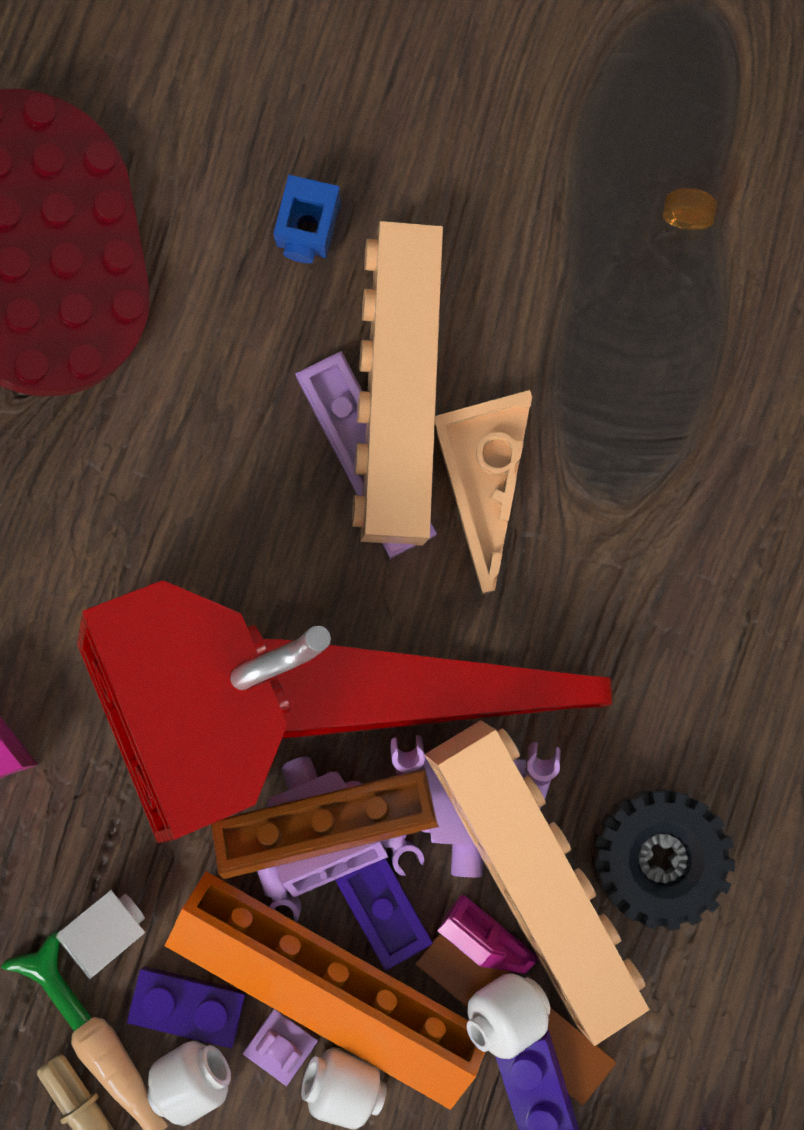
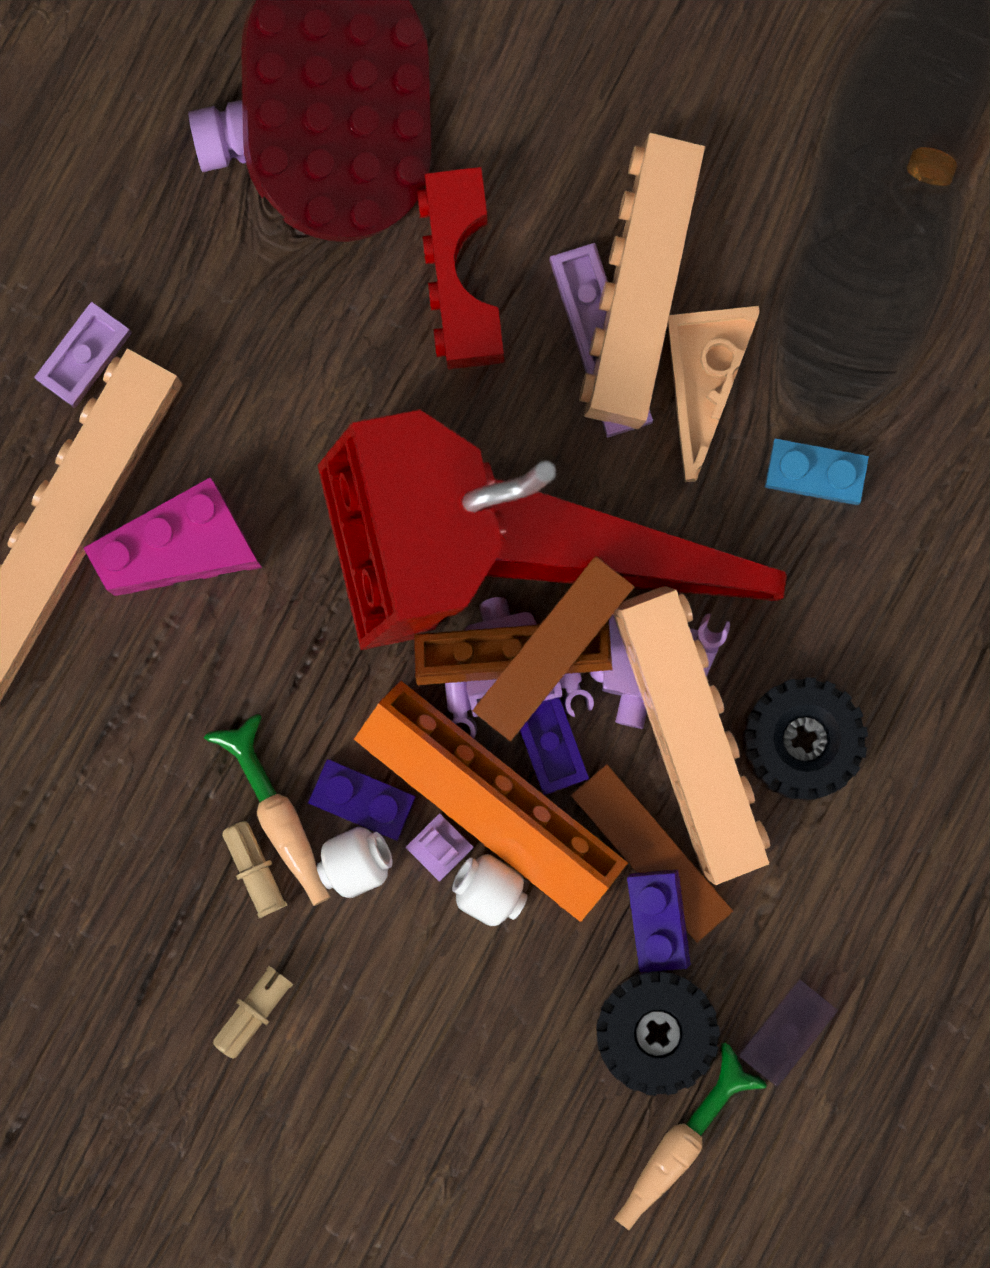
camera: 15 degrees right, 0 degrees up
white brick [56,890,145,979] -> none
blue brick [273,174,341,264] -> none
dark pink tile [438,894,538,974] -> none
white head [466,973,550,1059] -> none
none -> red arch [417,167,504,370]
none -> dark orange tile [472,556,635,742]
none -> dark azure plate [765,439,869,505]

